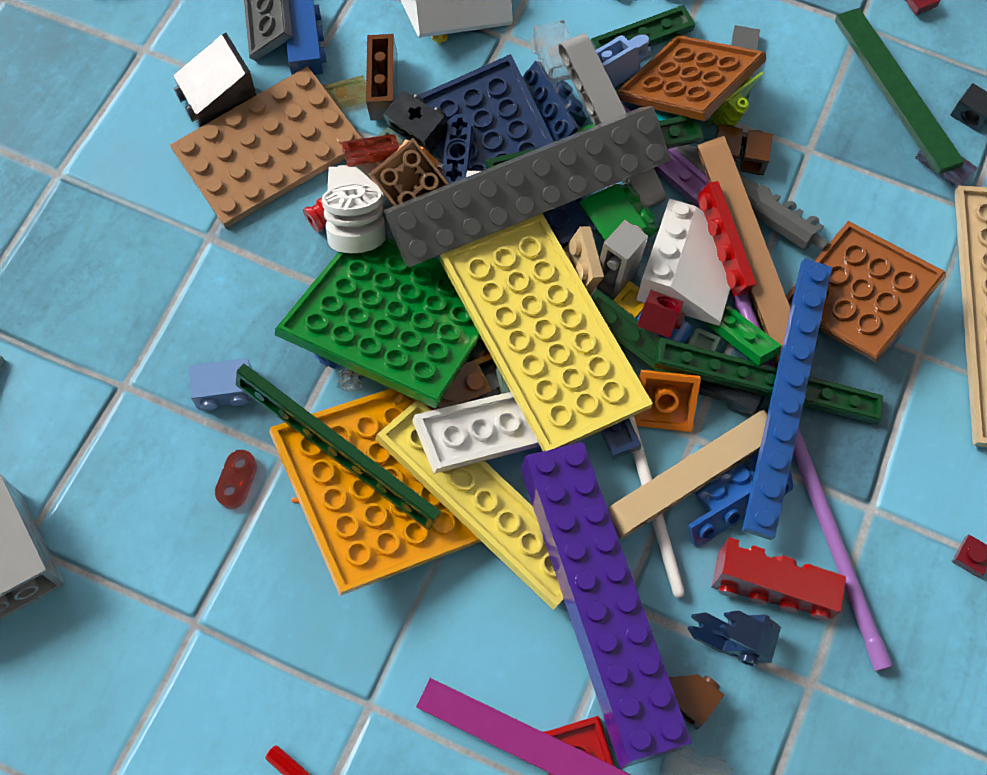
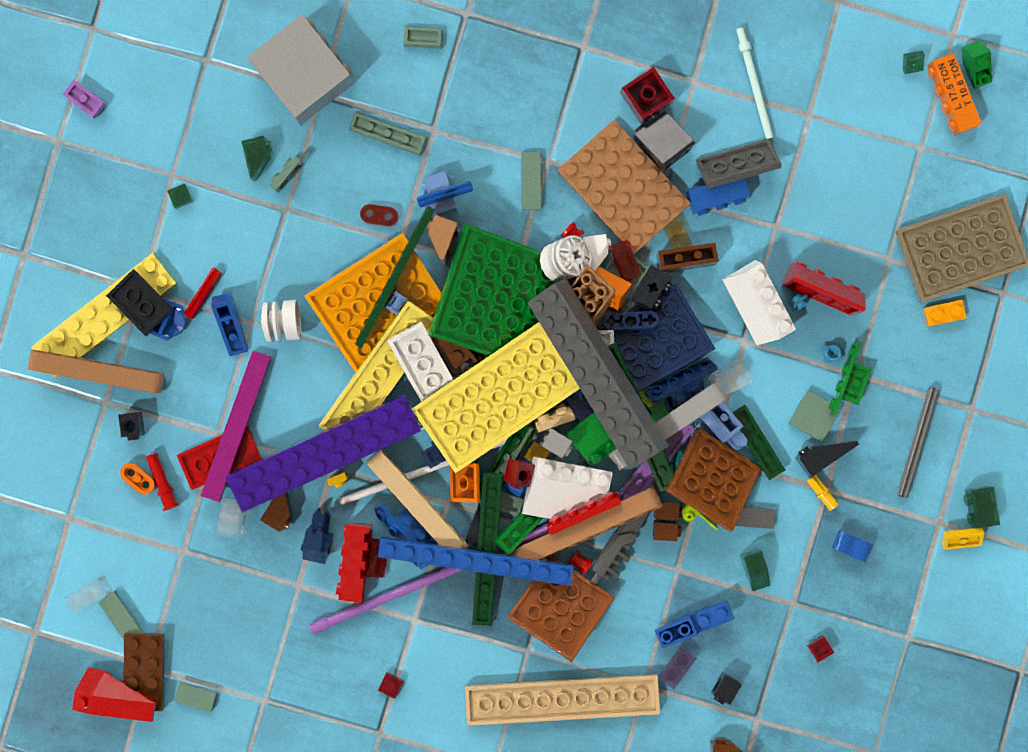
camera: 85 degrees right, 20 degrees up
dark green tile [835,8,965,175] -> none
none -> blue slope [211,292,248,356]
none -> clear green slope [241,136,273,181]
none -> white wheel [261,299,302,342]
none -> sand green plate [270,156,303,193]
none -> yellow plate [327,472,349,488]
none -> sand green tile [349,112,427,156]
none -> clear red plate [365,538,387,578]
none -> medium blue bush [384,290,409,315]
none -> blue axle [417,181,473,208]
none -> medium nougat slope [426,215,459,266]
none -> sand green tile [521,152,541,210]
none -> red bush [568,550,593,574]
none -> dark red brick [620,67,675,124]
none -> blue slope [654,600,735,648]
none -> clear green slope [740,549,771,592]

